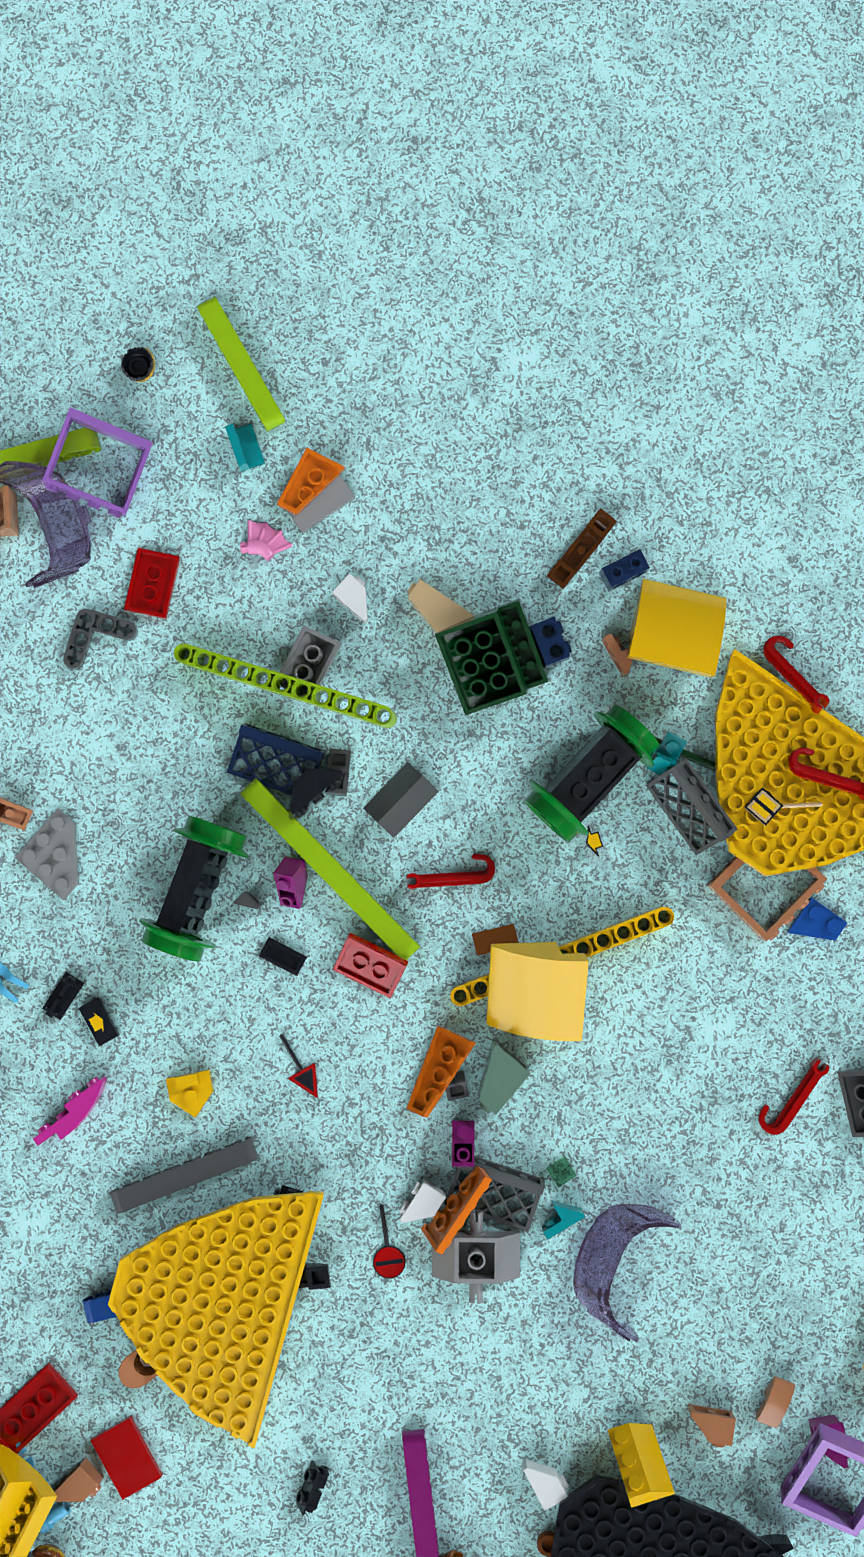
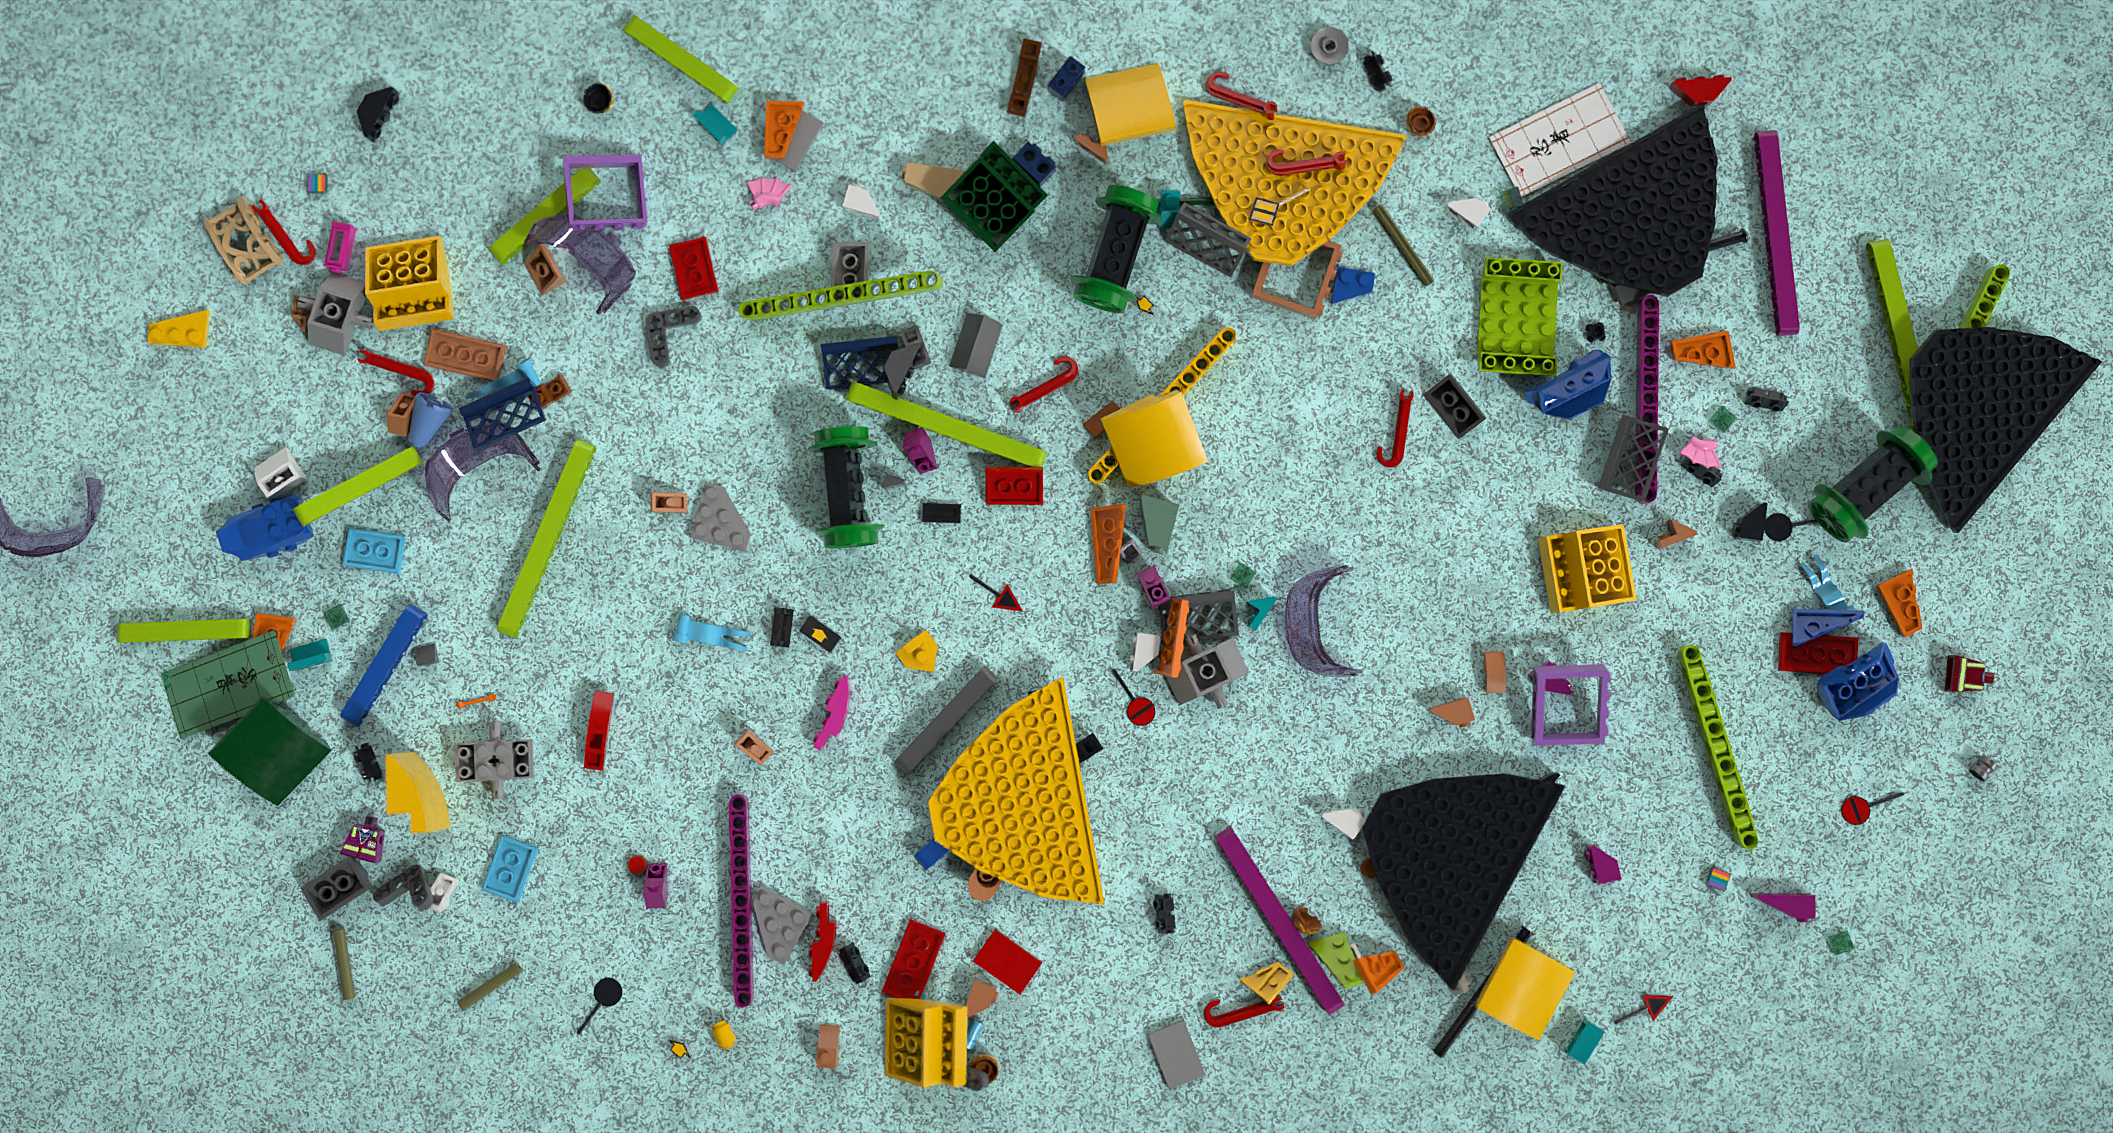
camera: 20 degrees left, 0 degrees up
yellow slope [608,1423,675,1508] -> none

